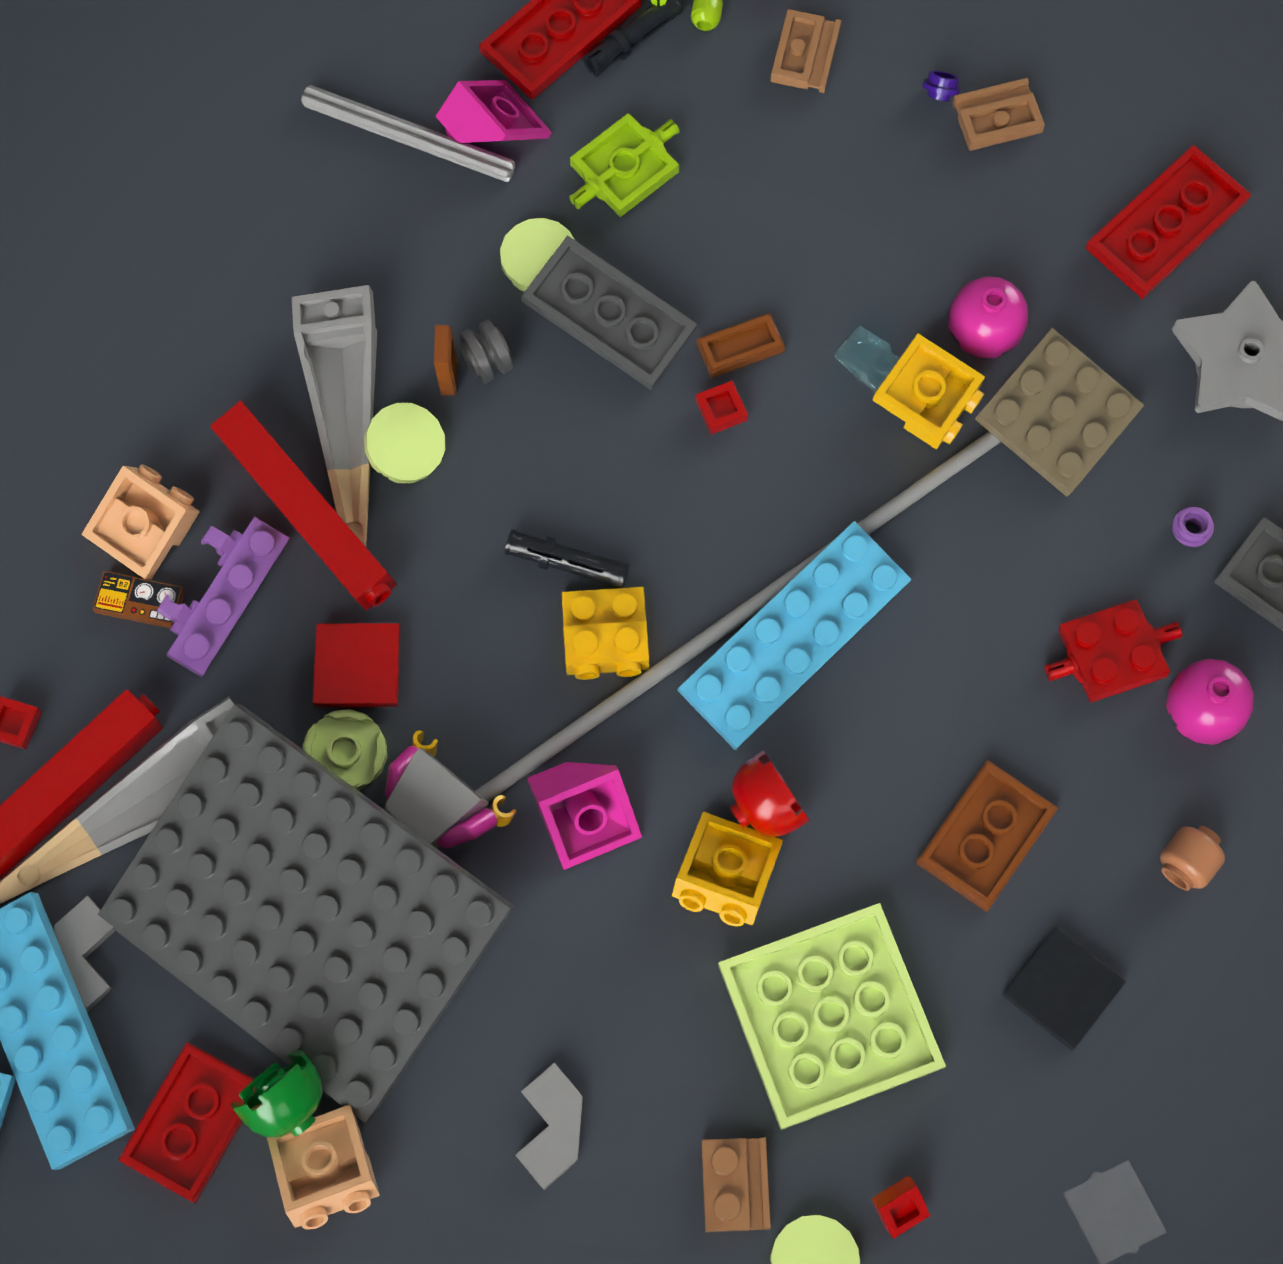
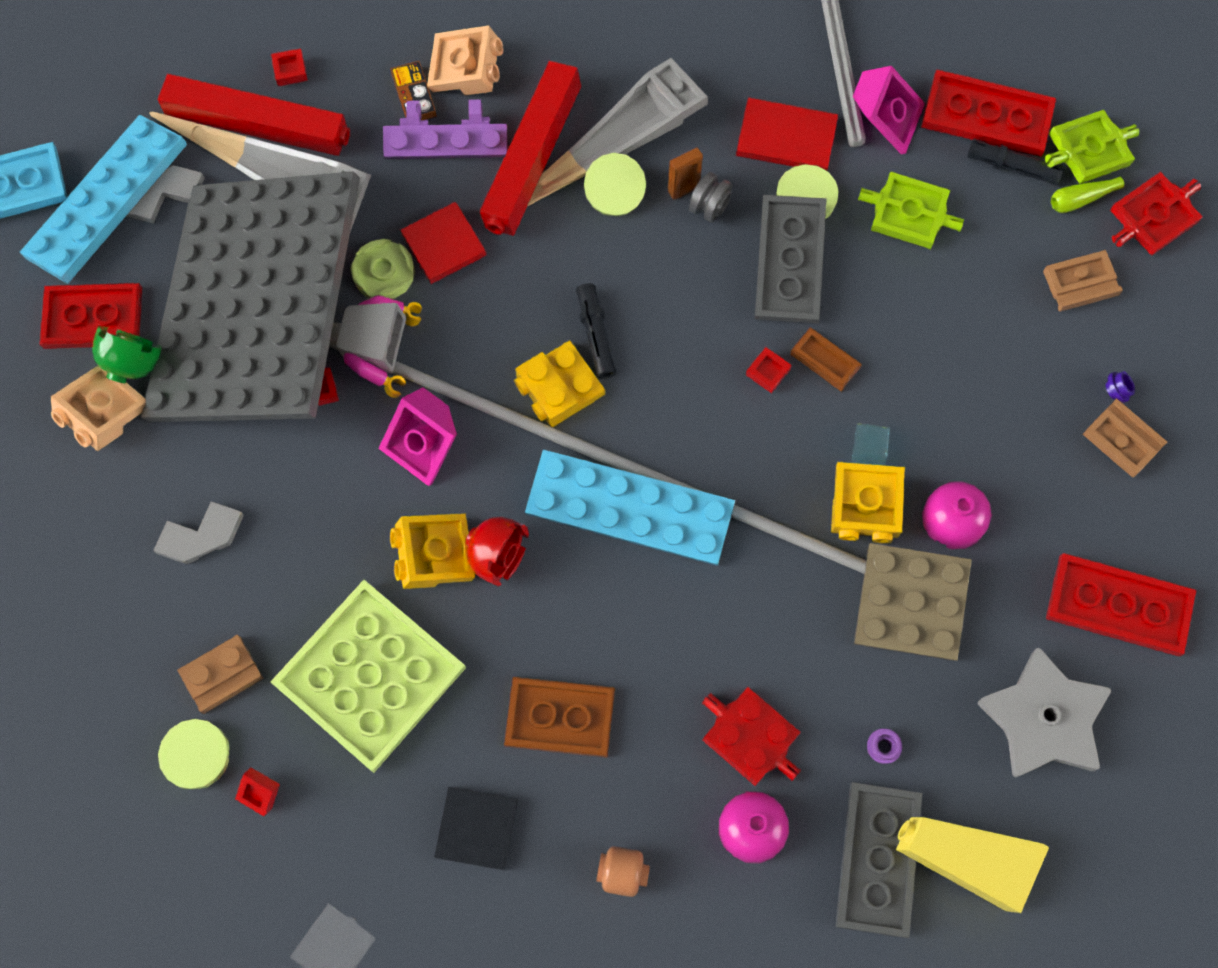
camera: 60 degrees right, 0 degrees up
none -> red tile [736,97,838,171]

